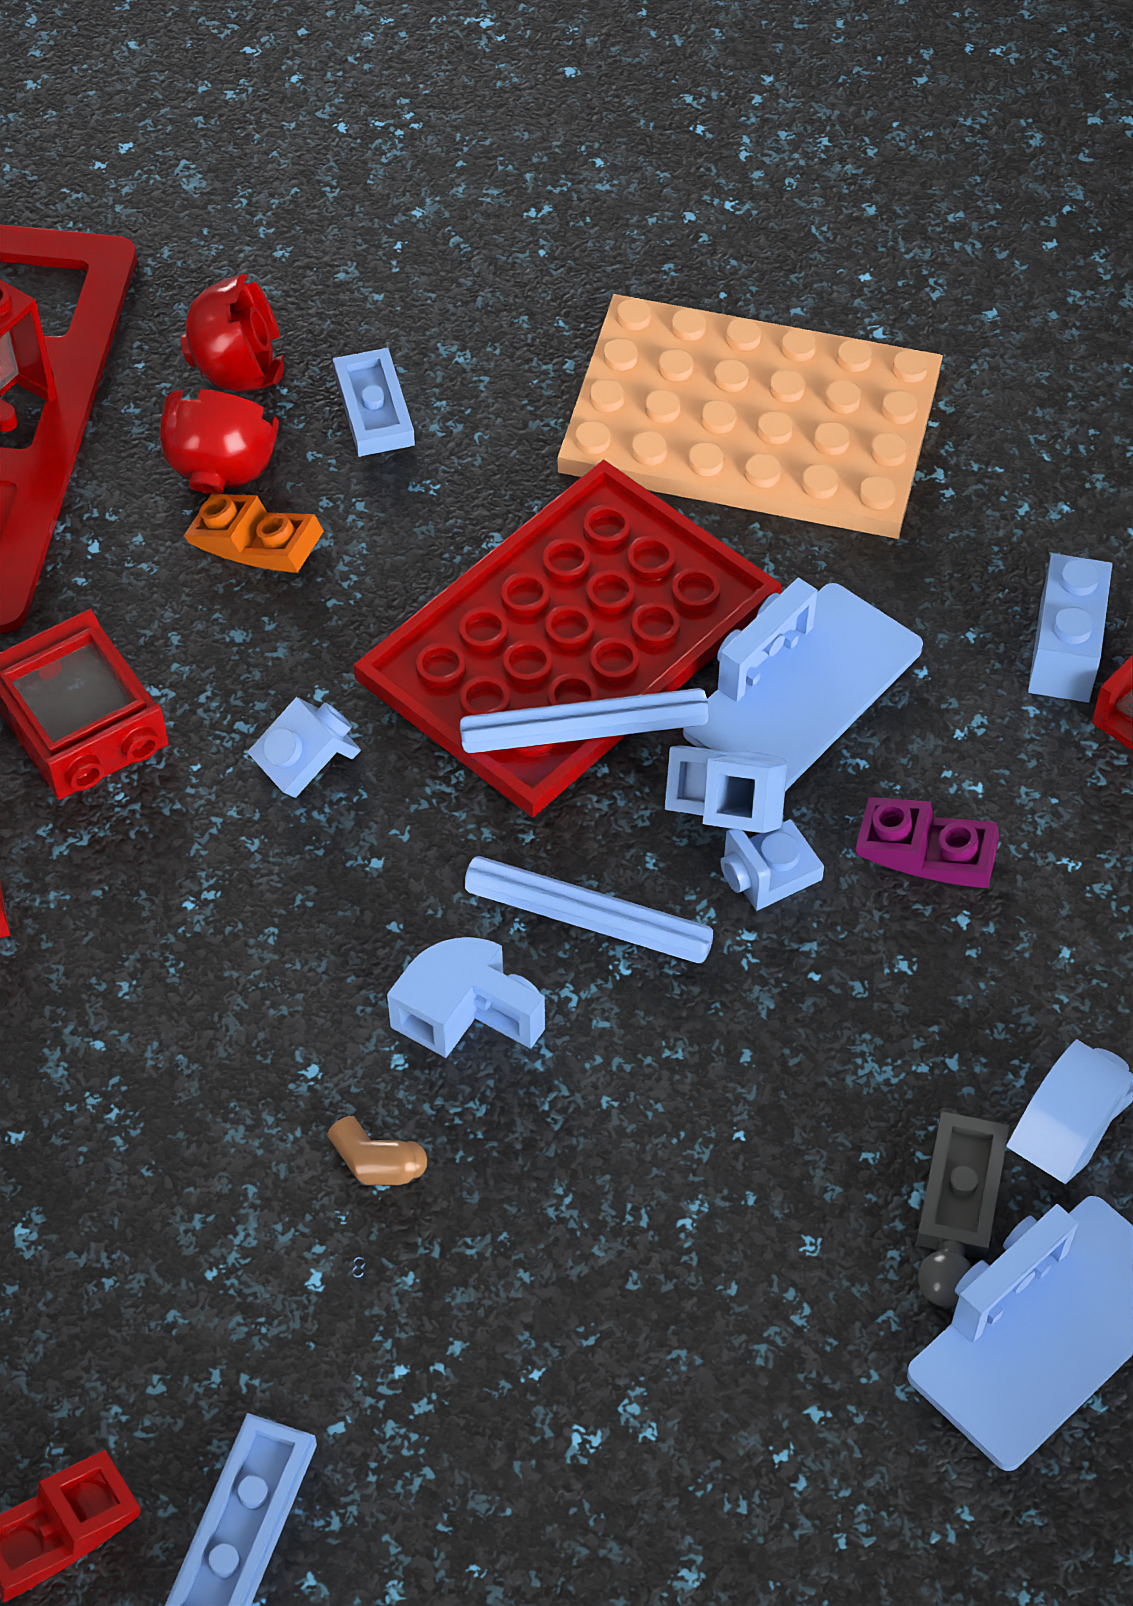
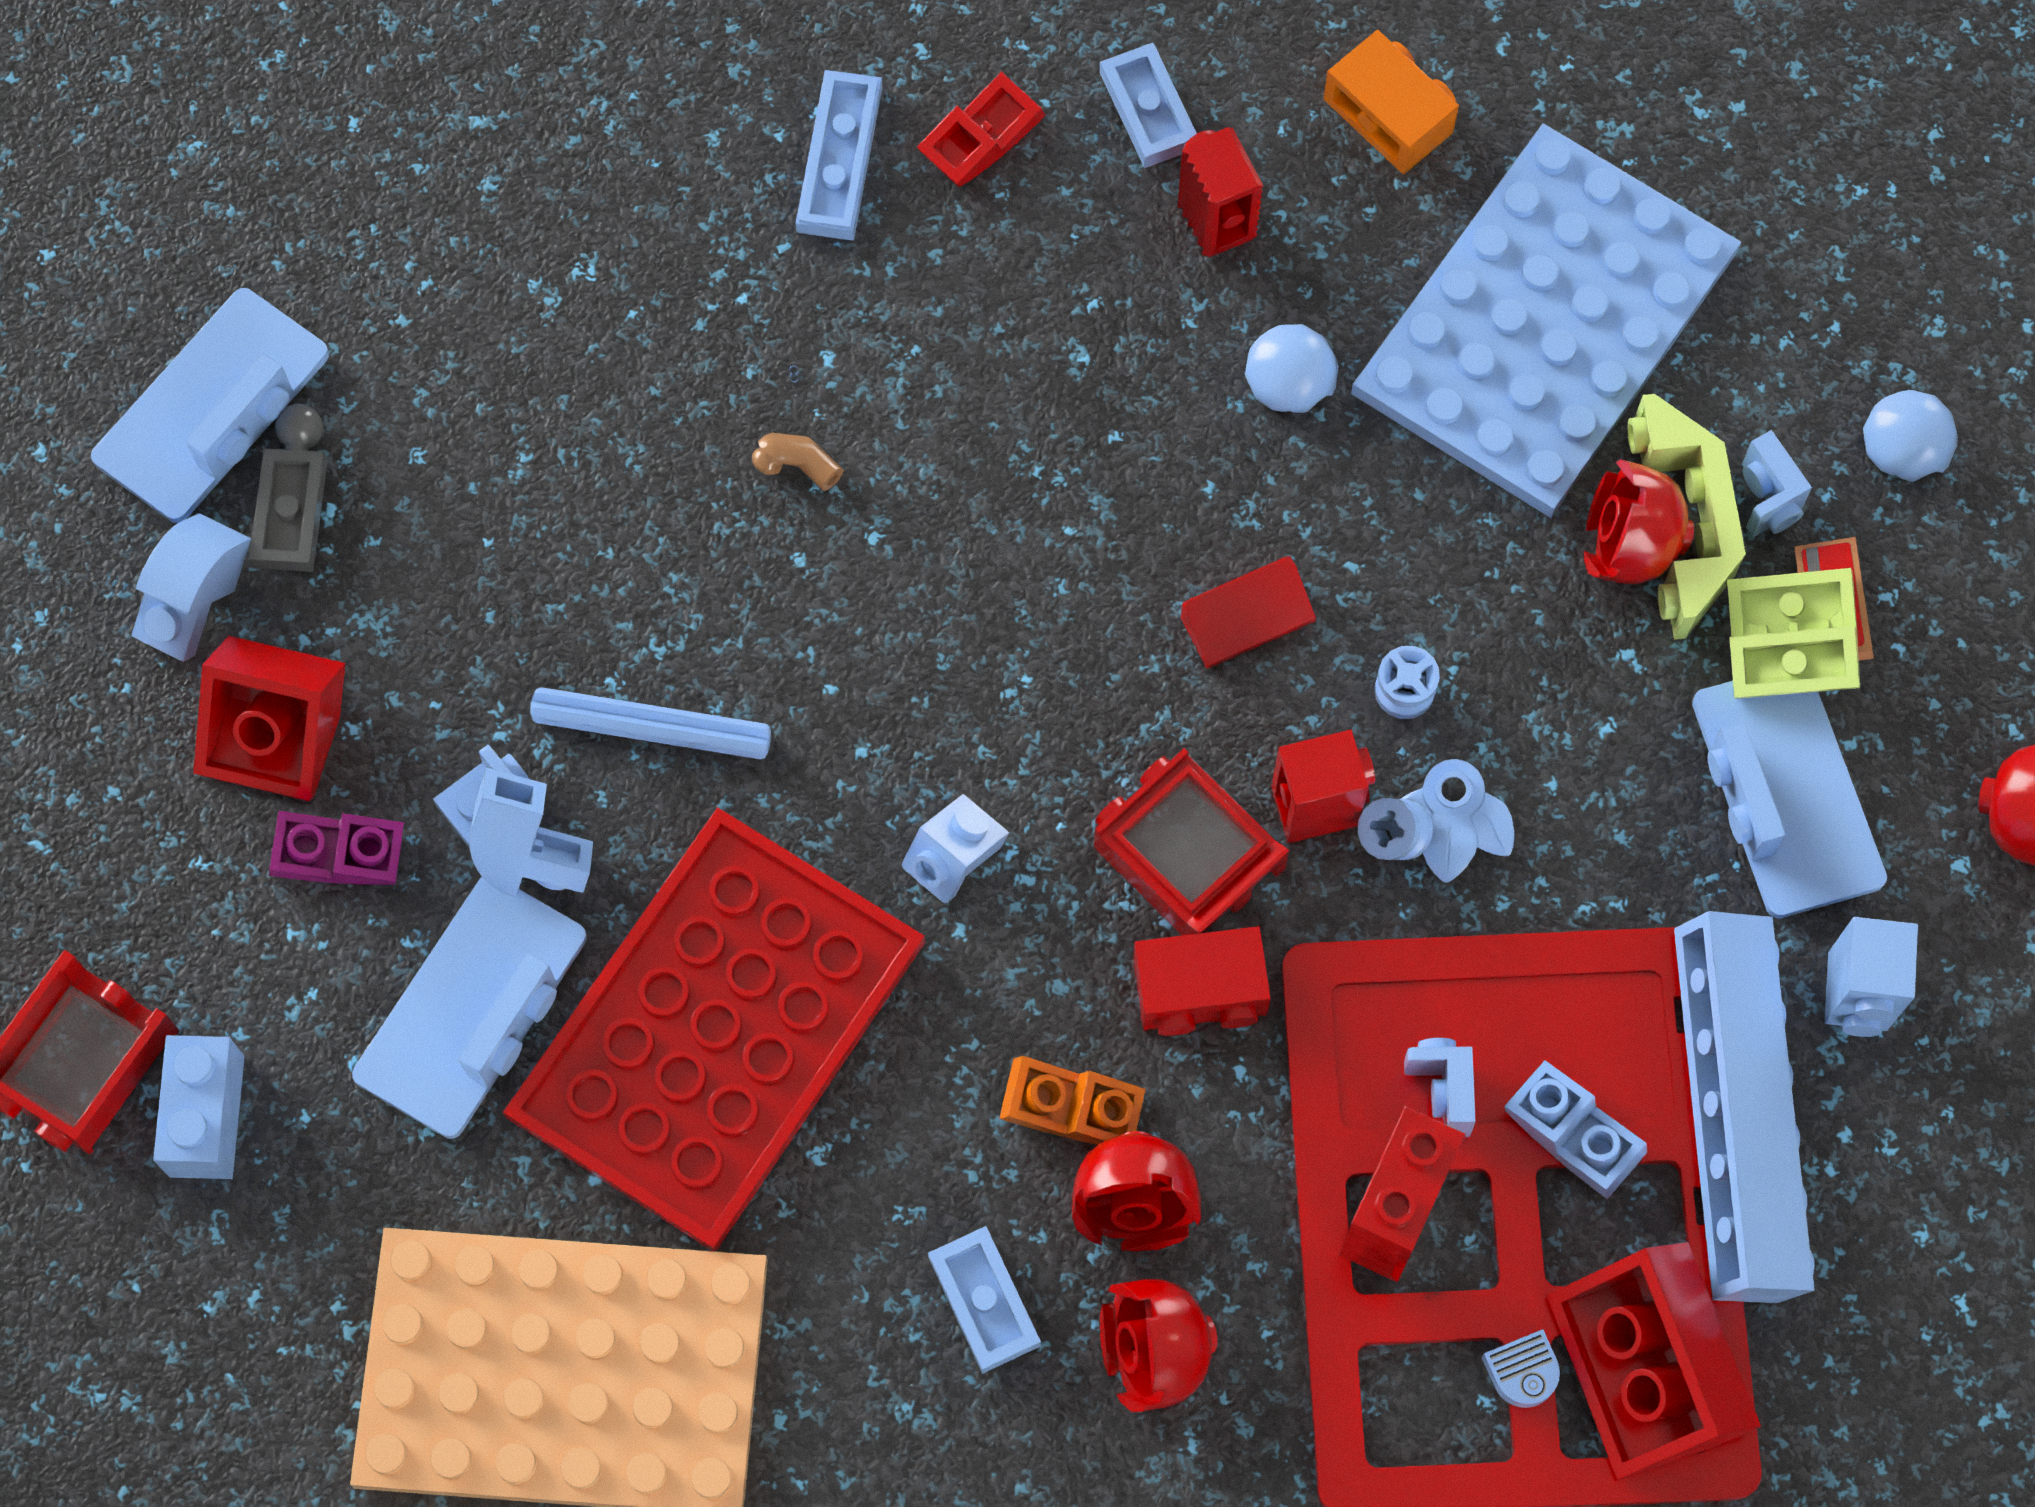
camera: 170 degrees right, 15 degrees up
light blue brick [387,937,545,1058] -> none
light blue axle [460,688,709,753] -> none
none -> red slope [193,636,345,801]
none -> red brick [1133,926,1271,1036]

